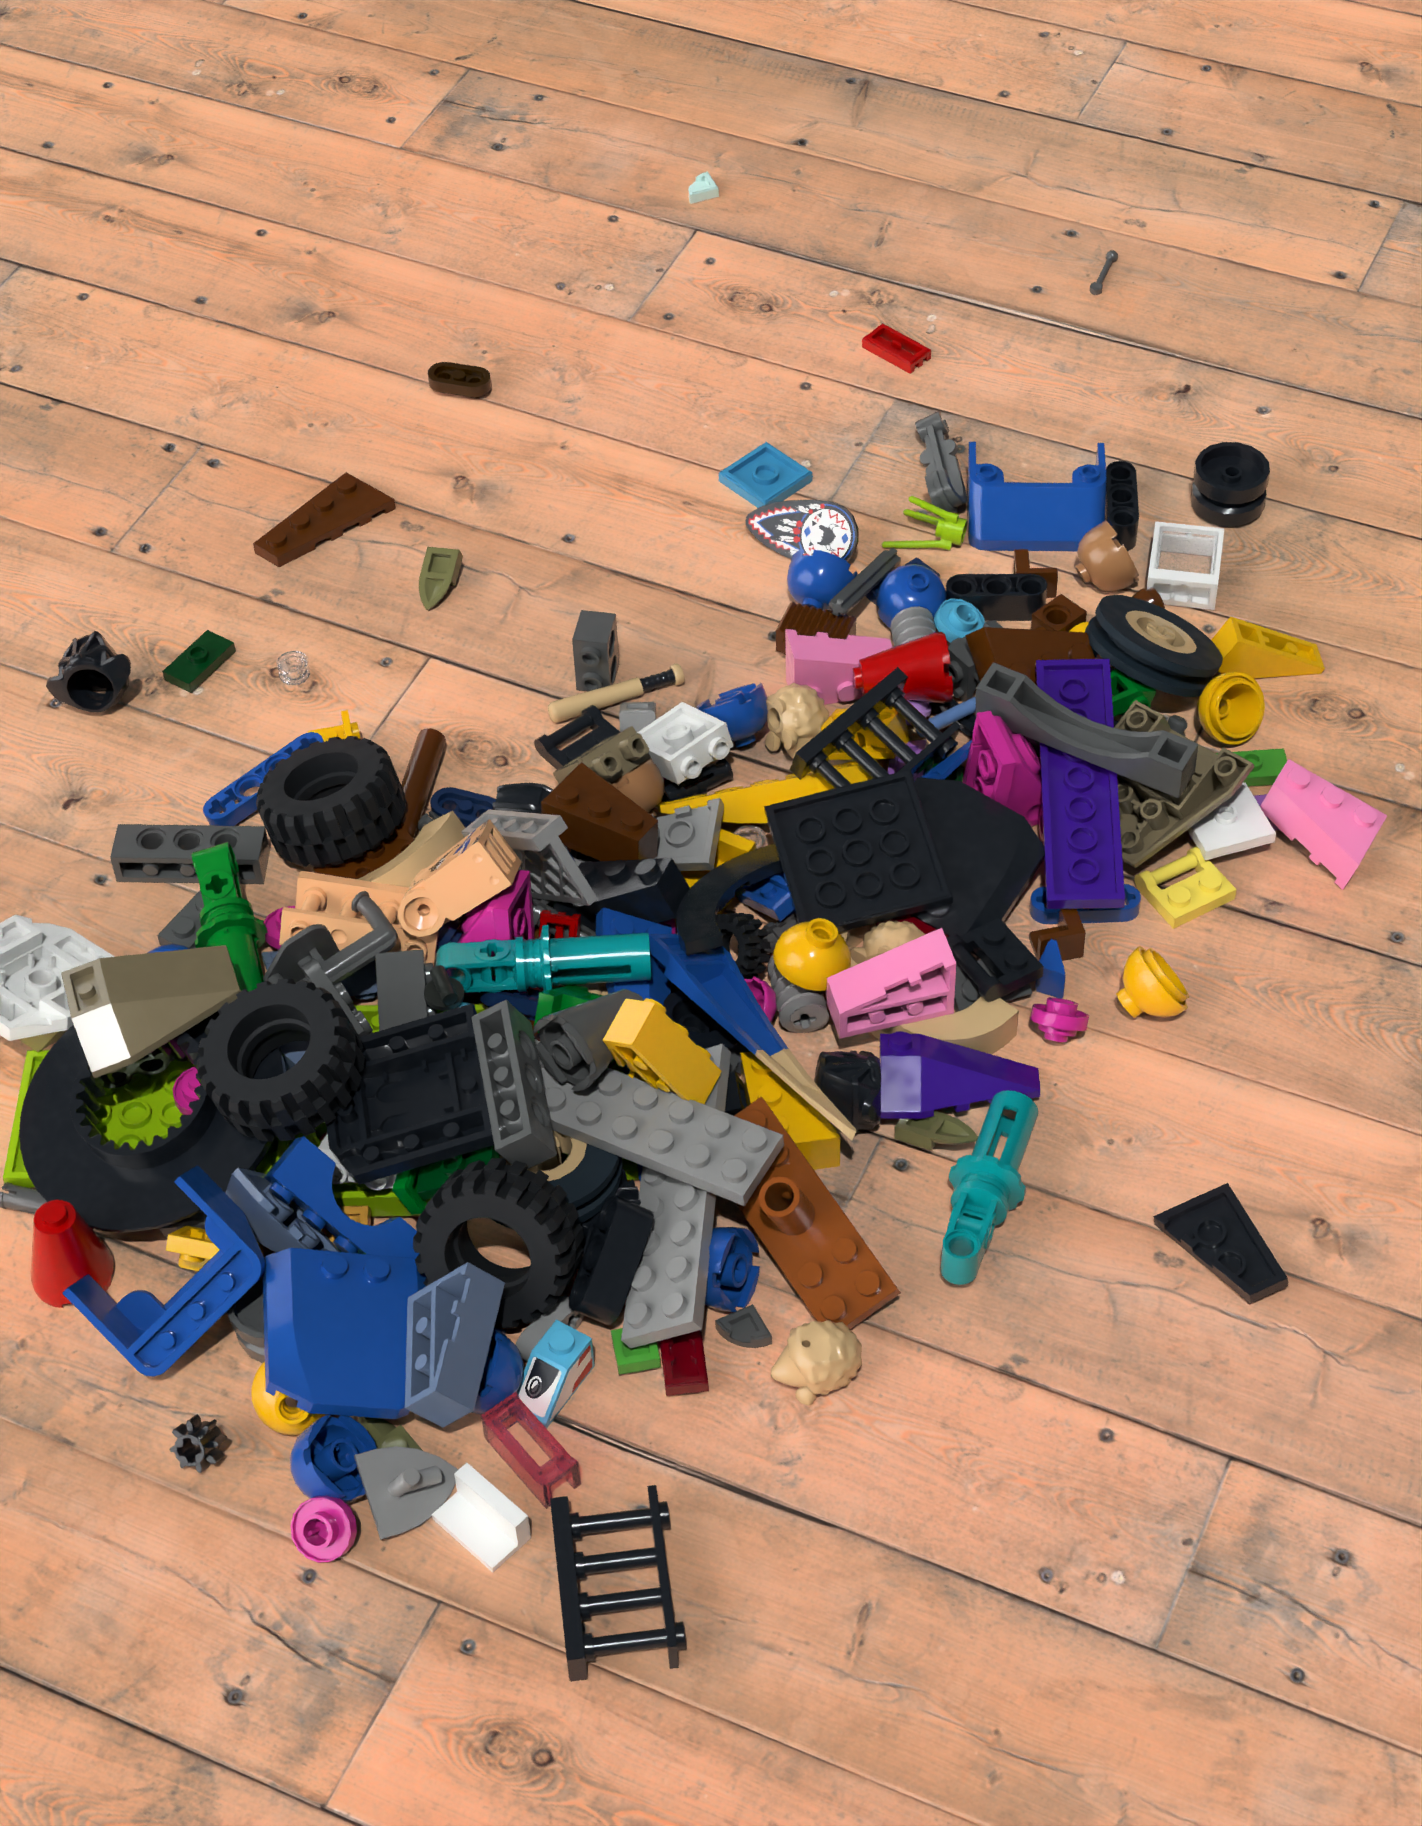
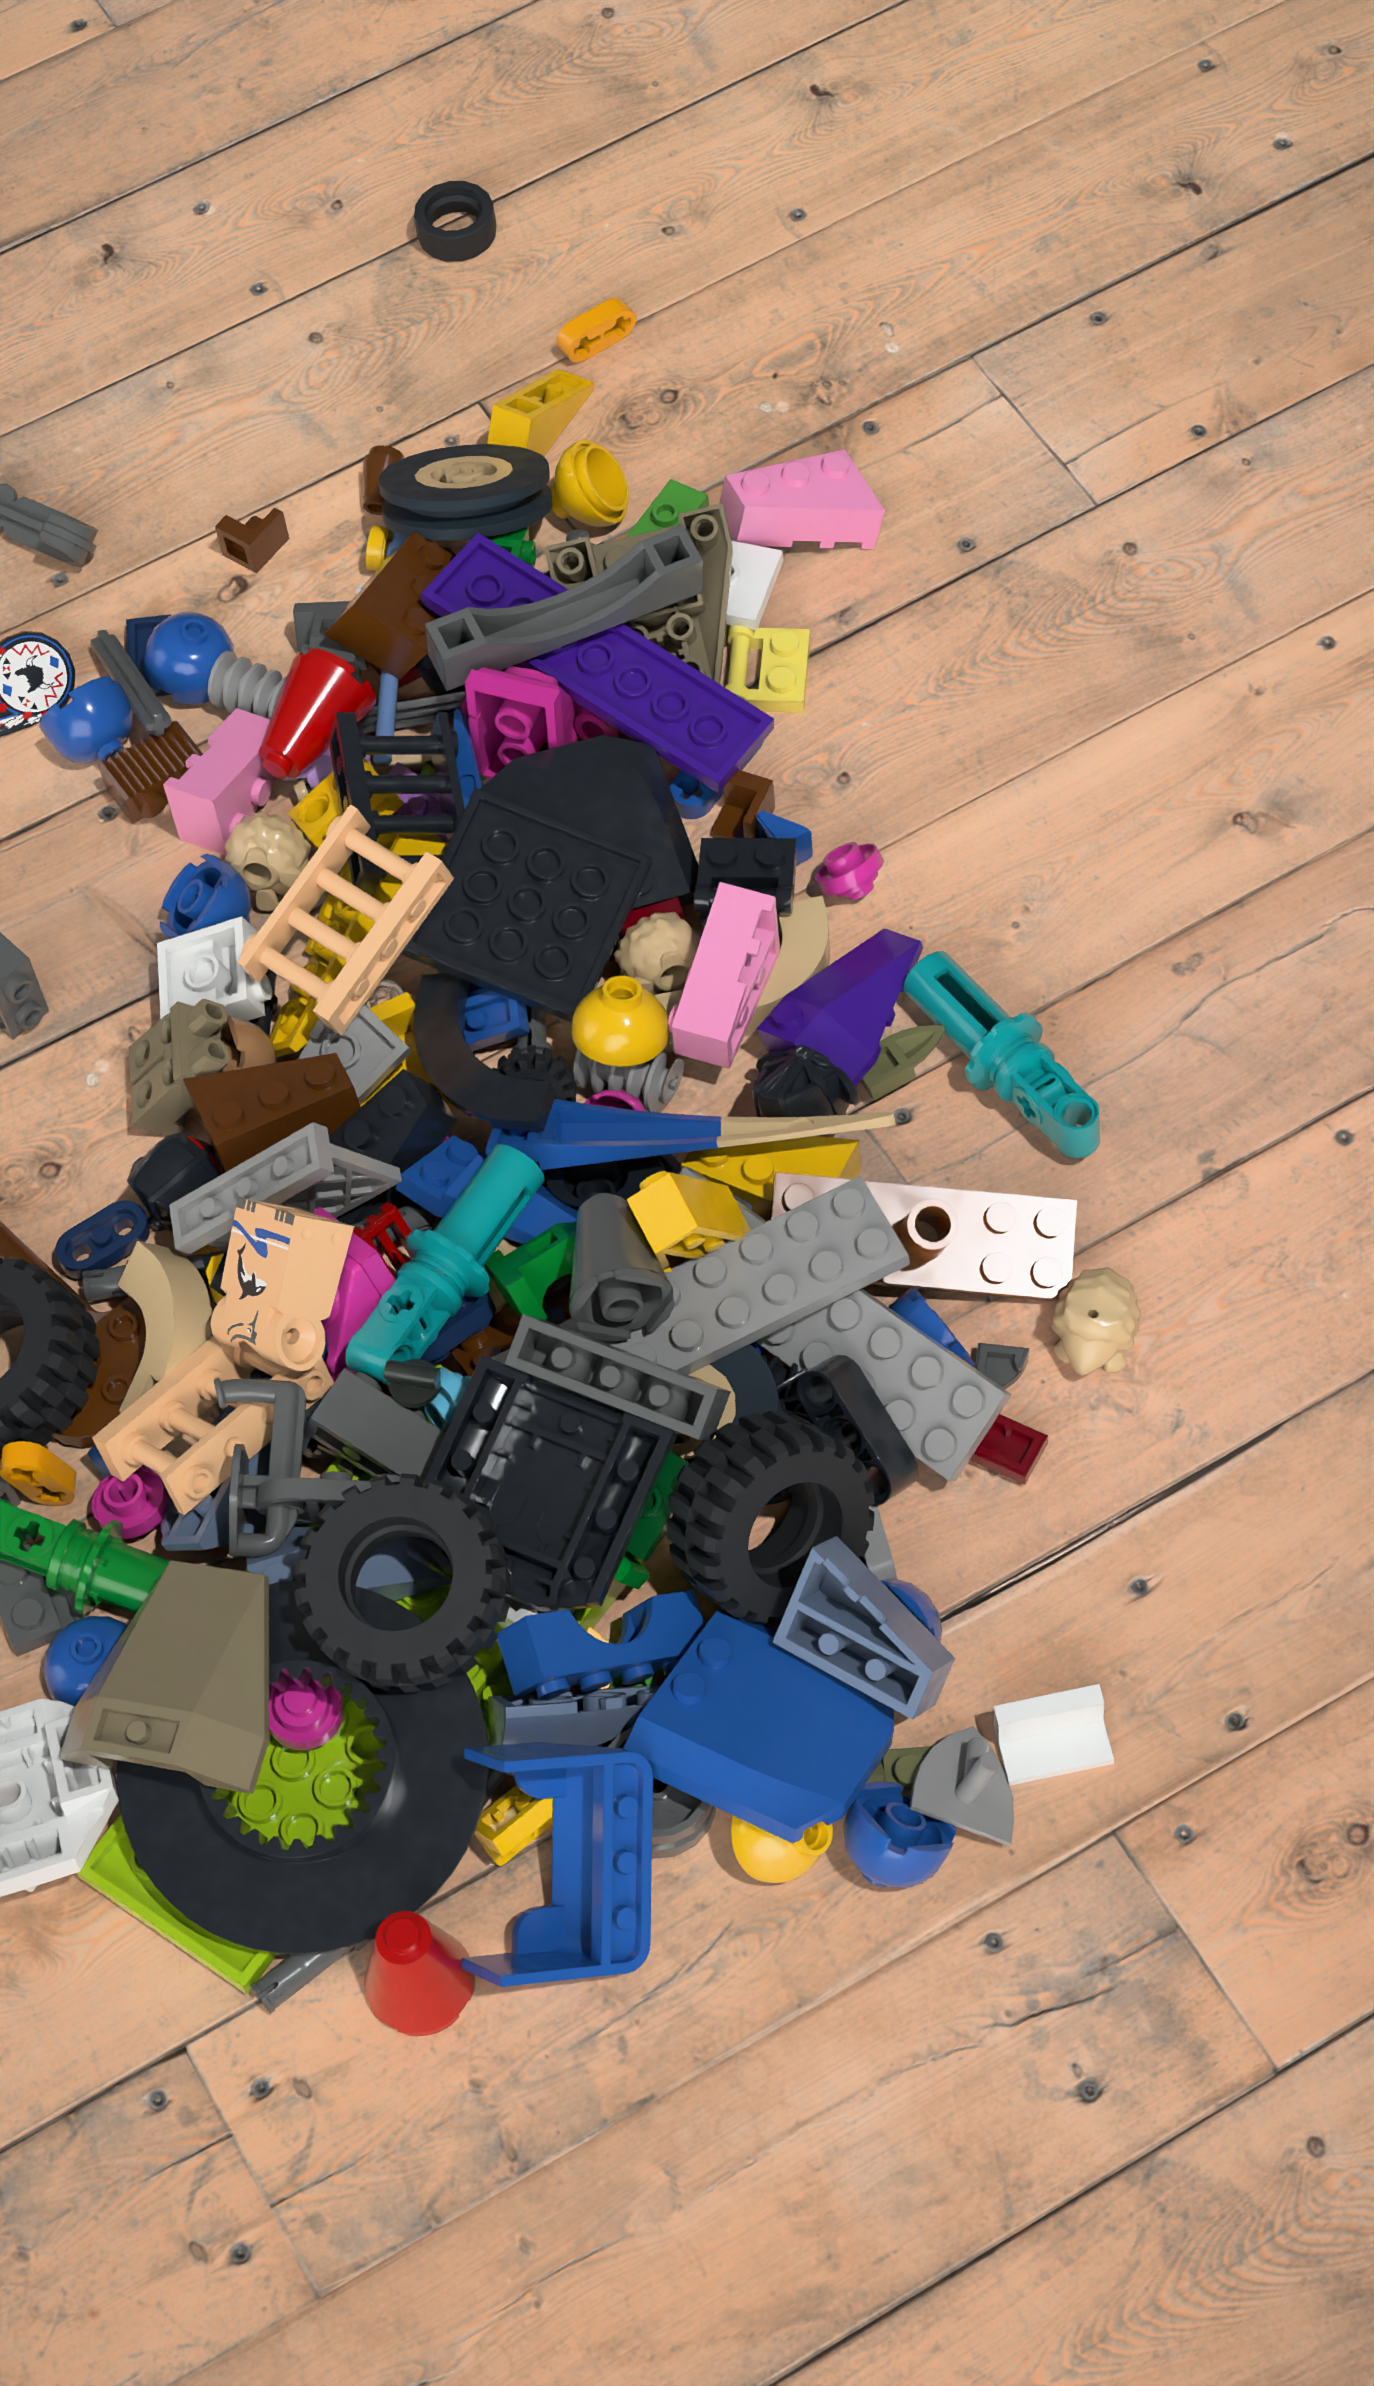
camera: 50 degrees left, 10 degrees up
black gear [169,1414,227,1473] -> none
dark pink plate [290,1496,357,1563] -> none
clear pink window [481,1392,581,1509] -> none
slope [511,1319,595,1429] -> none
black plate [534,705,620,770] -> none
tan piece [548,664,685,723] -> none
black fence [550,1485,686,1682] -> none
bright green plate [611,1328,661,1375] -> none
light grey slope [619,702,656,733] -> none
lime plant [882,496,968,551] -> none
medium azure plate [934,598,985,643] -> none
black beam [946,574,1048,621] -> none
blue windscreen [967,442,1106,552] -> none
reddish brown brick [1031,594,1087,631] -> none
medium nougat cylinder [1075,520,1139,592] -> none
black beam [1105,461,1139,551] -> none
yellow piece [1116,946,1189,1018] -> none
white window [1147,521,1224,610] -> none
black wing [1153,1183,1288,1304] -> none
black wheel [1191,442,1270,527] -> none
none -> light orange beam [0,1441,76,1506]
none -> light nougat fence [237,805,454,1036]
none -> black tyre [414,181,497,262]
none -> light orange beam [557,298,636,362]

